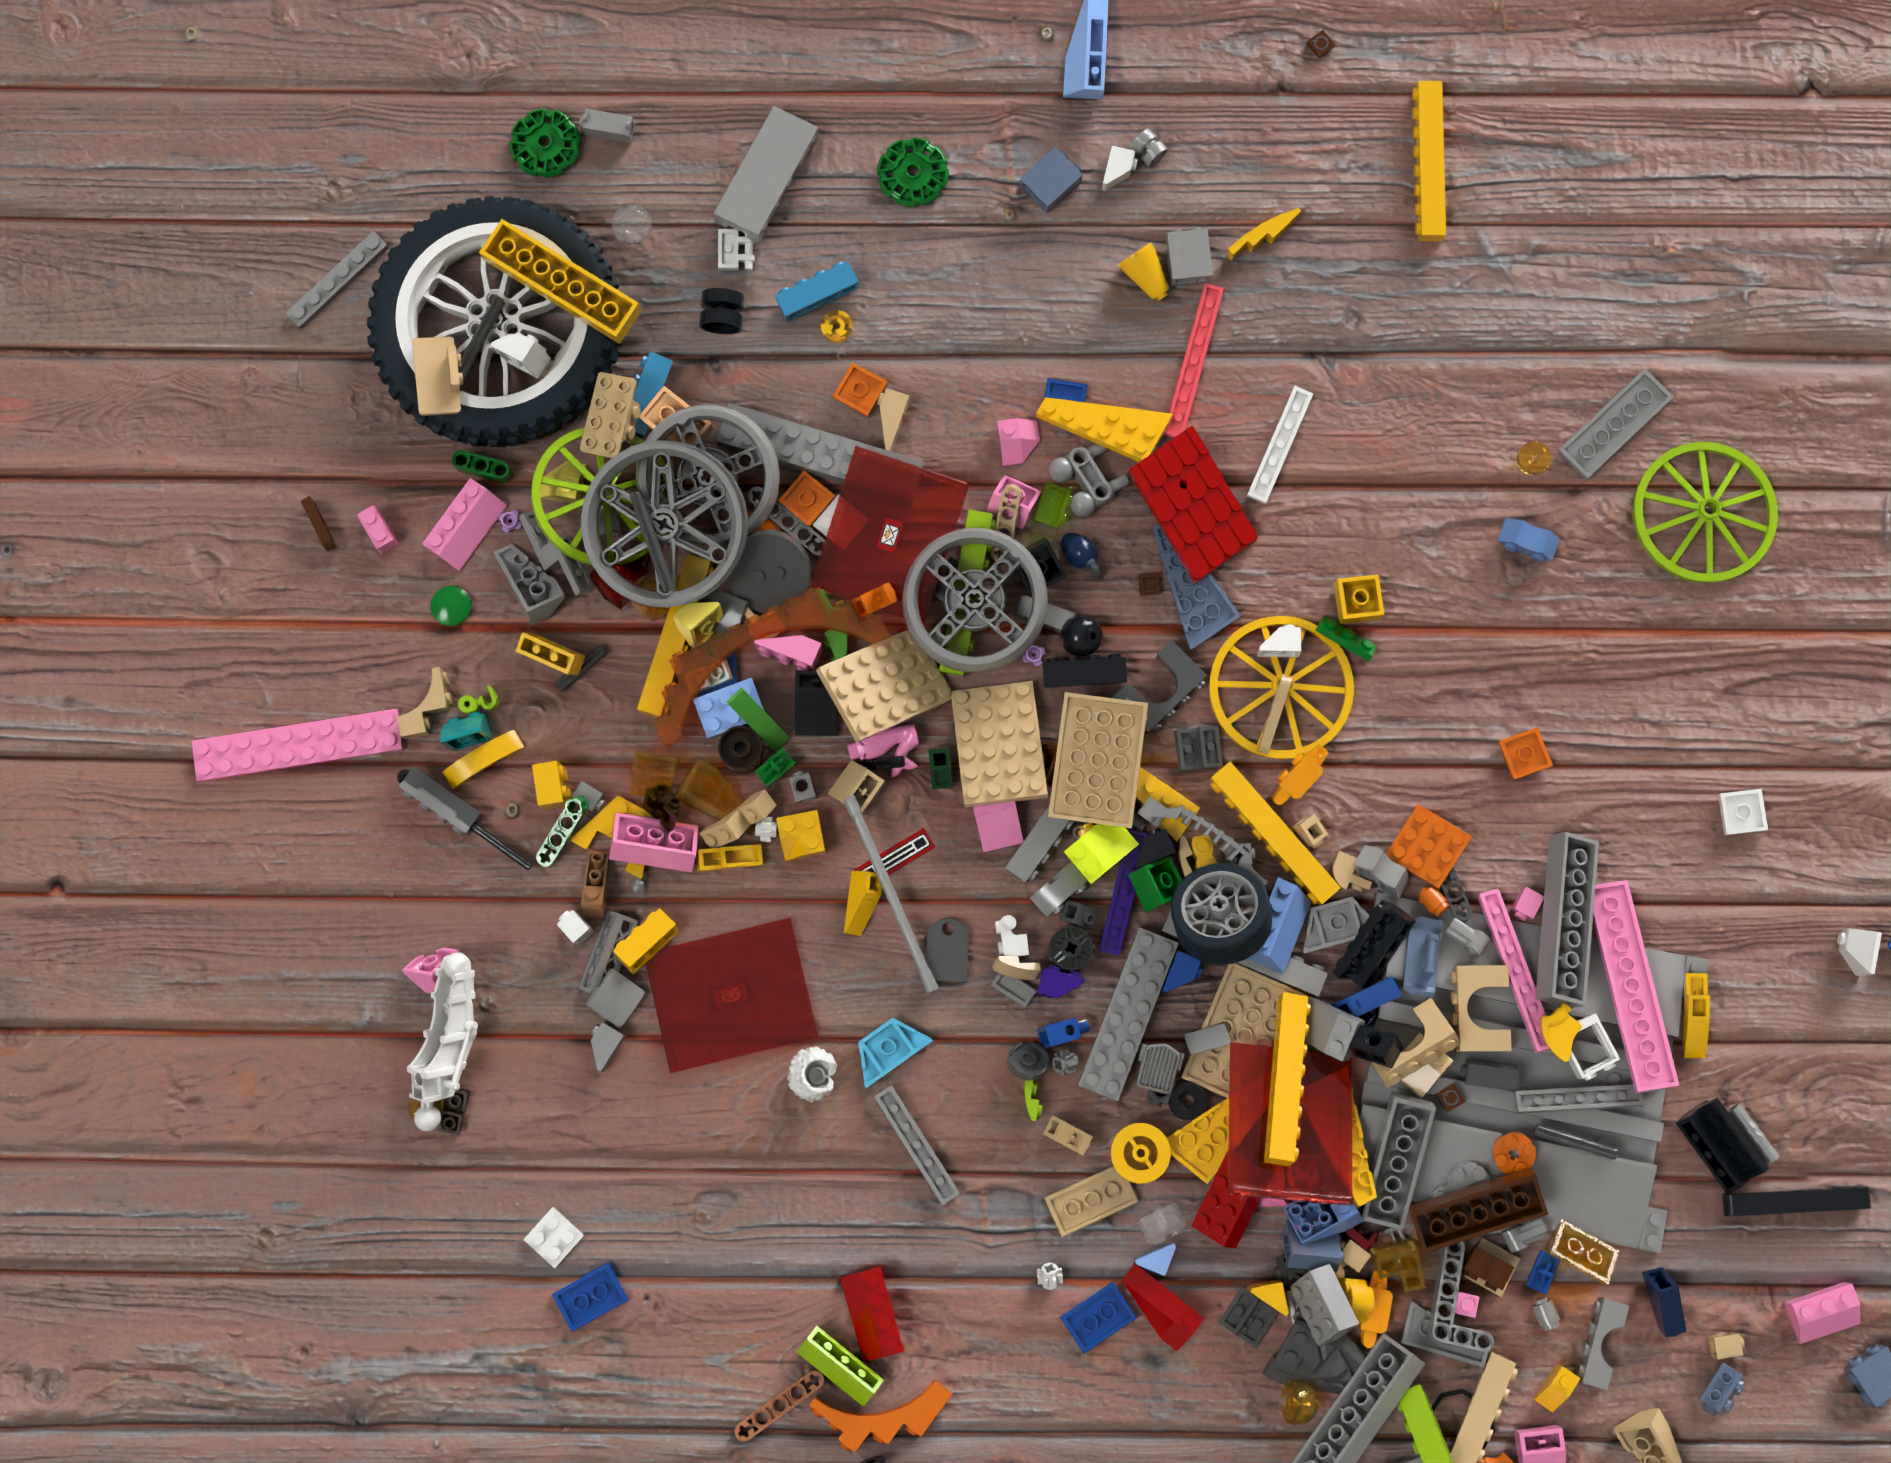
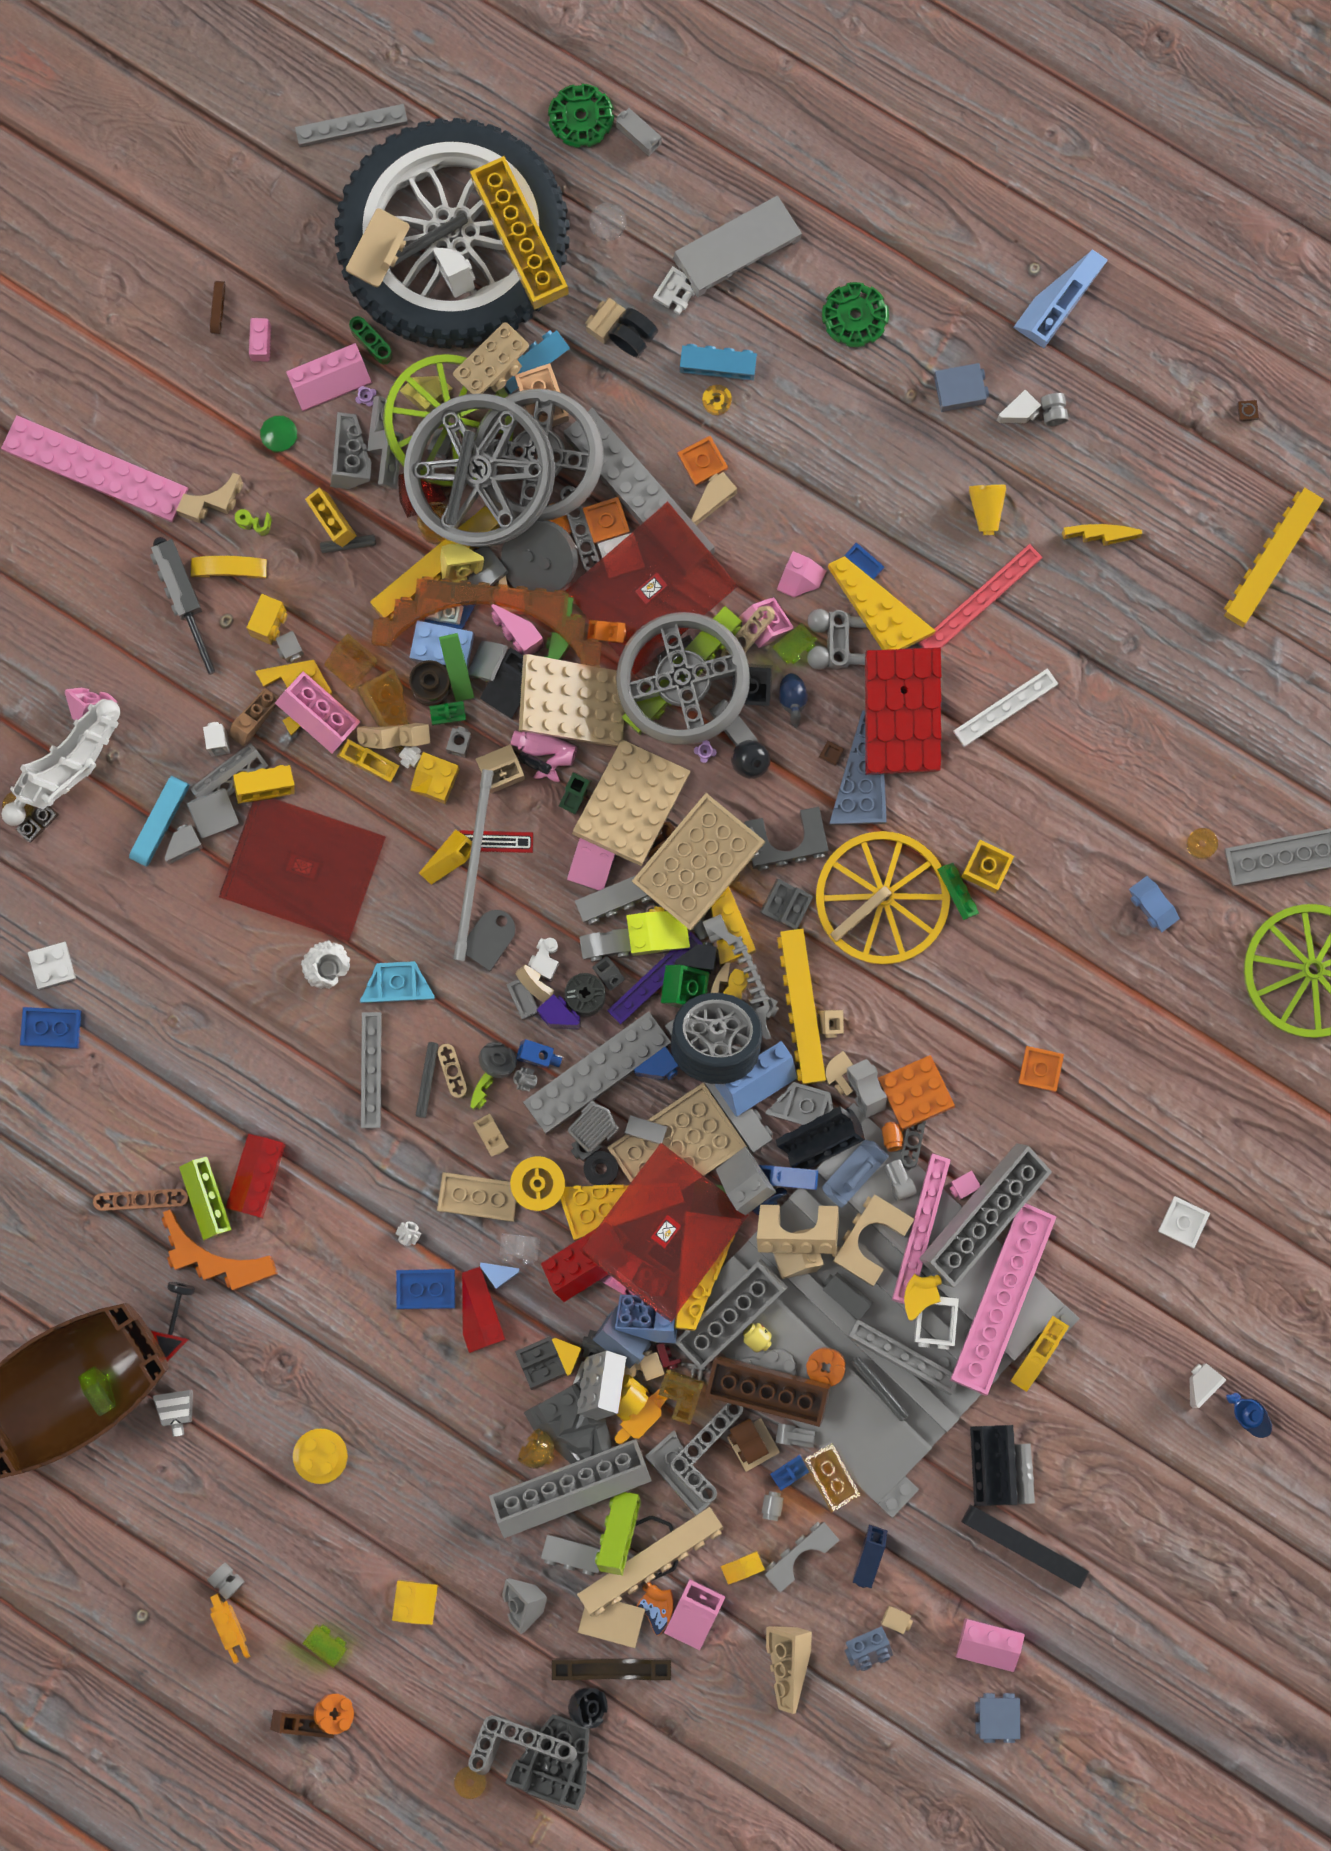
camera: 30 degrees right, 0 degrees up
teal slope [440,712,493,751] -> none
beam [536,795,589,867] -> none
dark brown cylinder [642,785,681,832] -> none
black brick [1042,654,1127,688] -> none
light grey brick [1166,227,1213,286] -> none
white slope [1257,625,1301,657] -> none
yellow brick [1264,992,1310,1167] -> none
light orange hinge [1271,744,1329,806] -> none
black brick [1349,1025,1404,1069] -> none
reddish brown tile [1435,1083,1466,1112] -> none
bright pink brick [1455,1291,1479,1318] -> none
none -> medium azure beam [129,776,189,867]
none -> dark grey axle [416,1042,438,1118]
none -> tan beam [438,1044,467,1099]
none -> light grey slope [468,641,508,682]
none -> tan brick [585,298,626,344]
none -> light yellow head [742,1323,772,1352]

